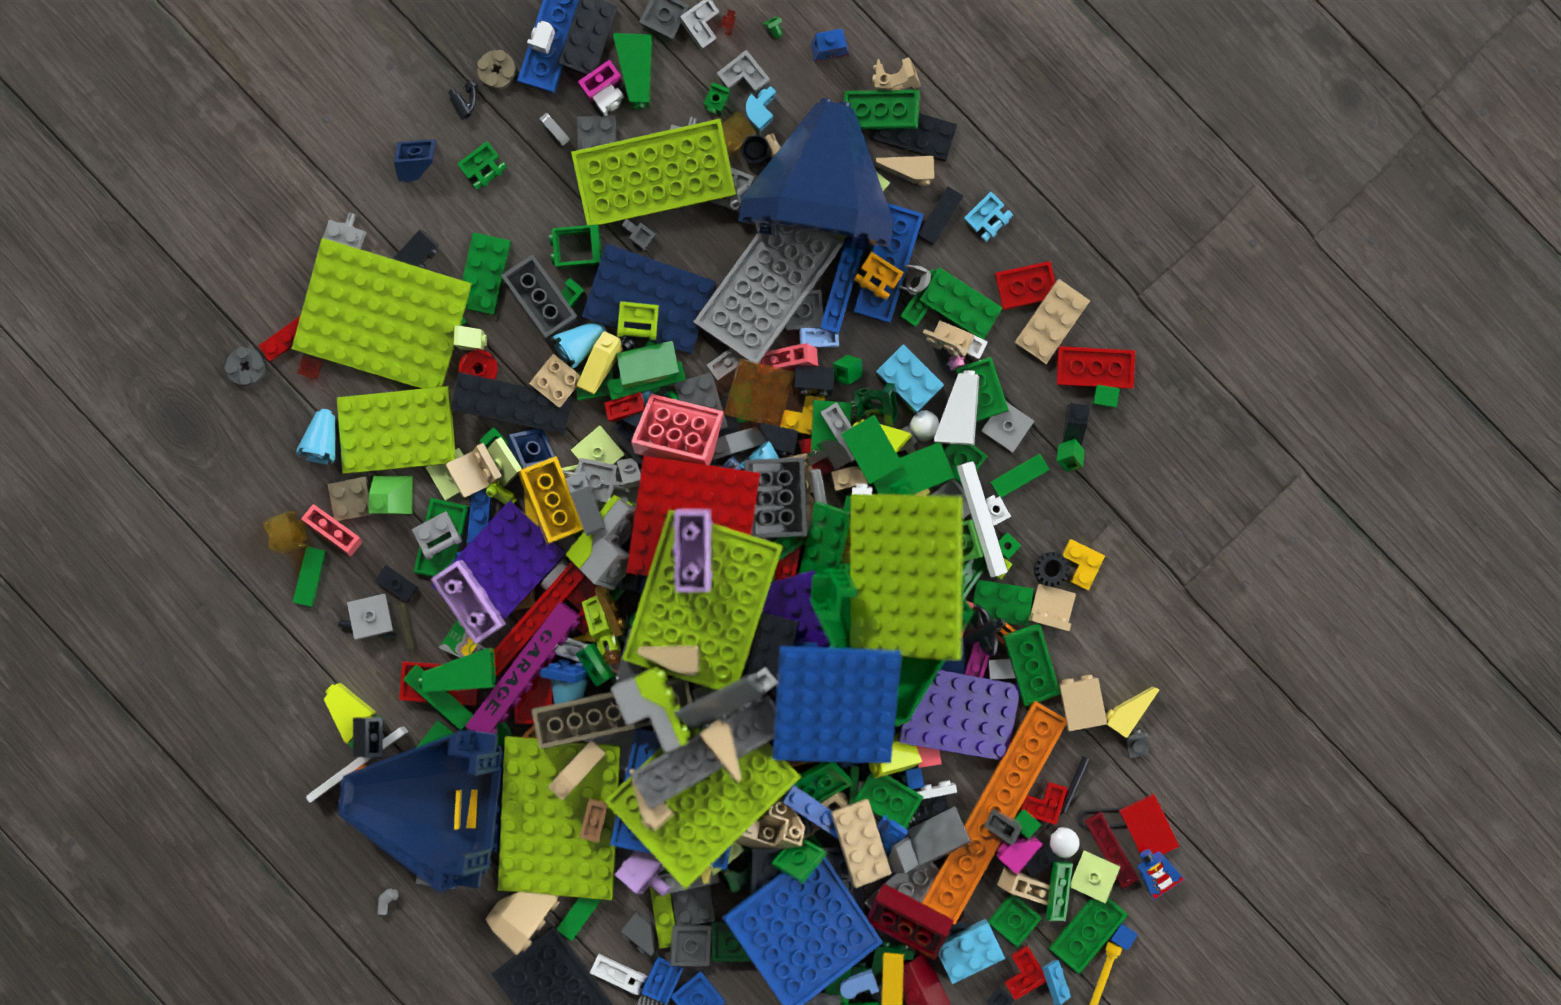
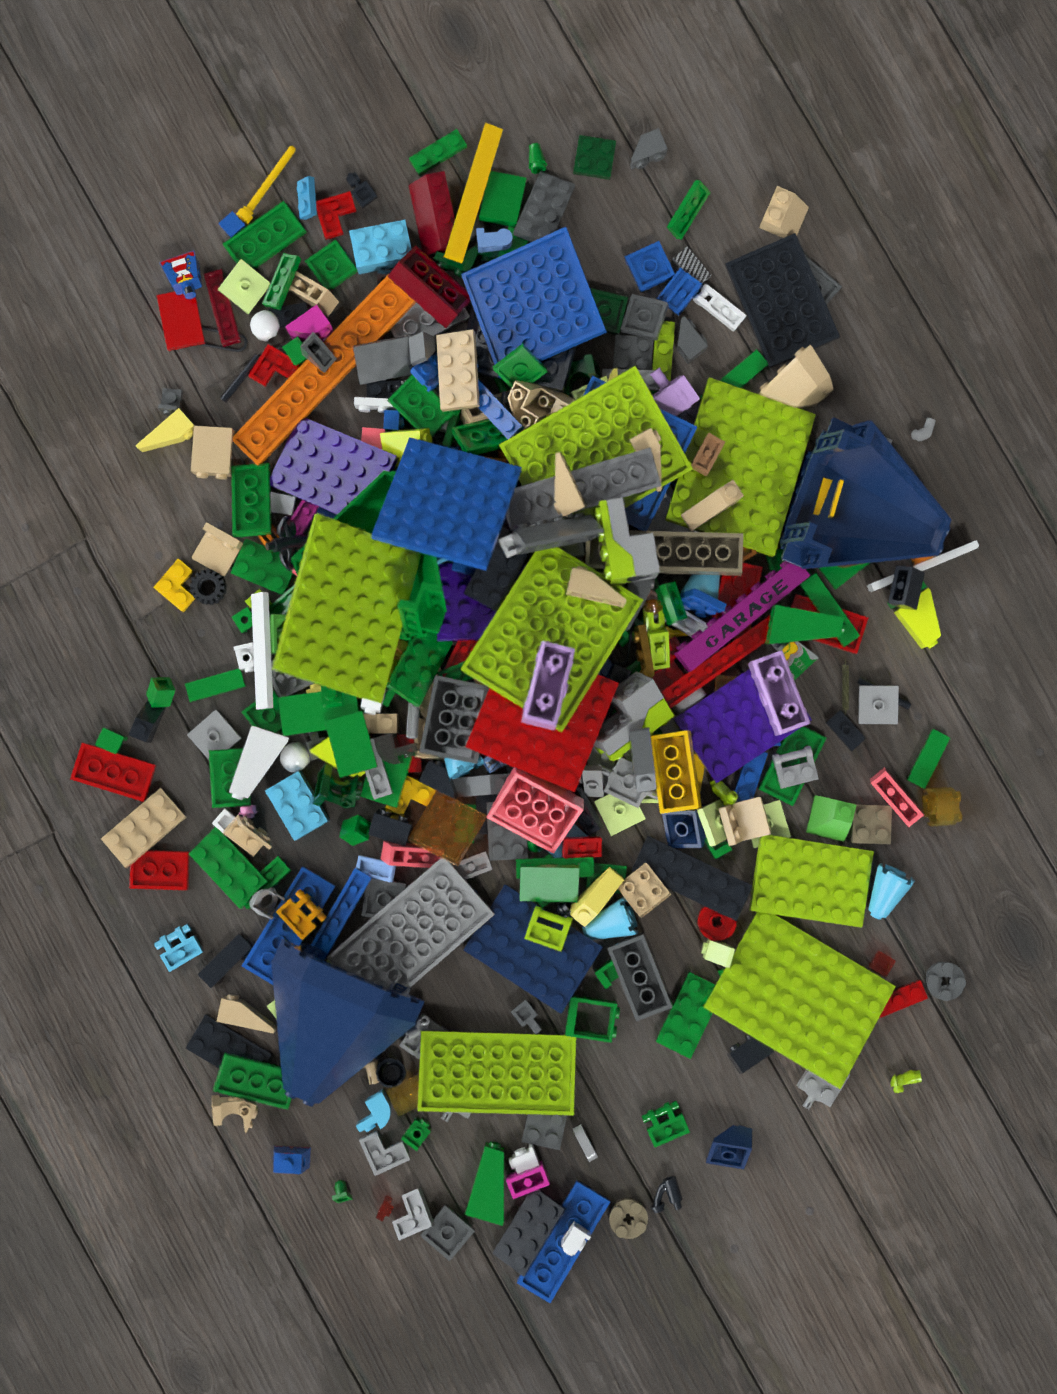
camera: 170 degrees left, 0 degrees up
none -> lime arm [890,1069,922,1093]

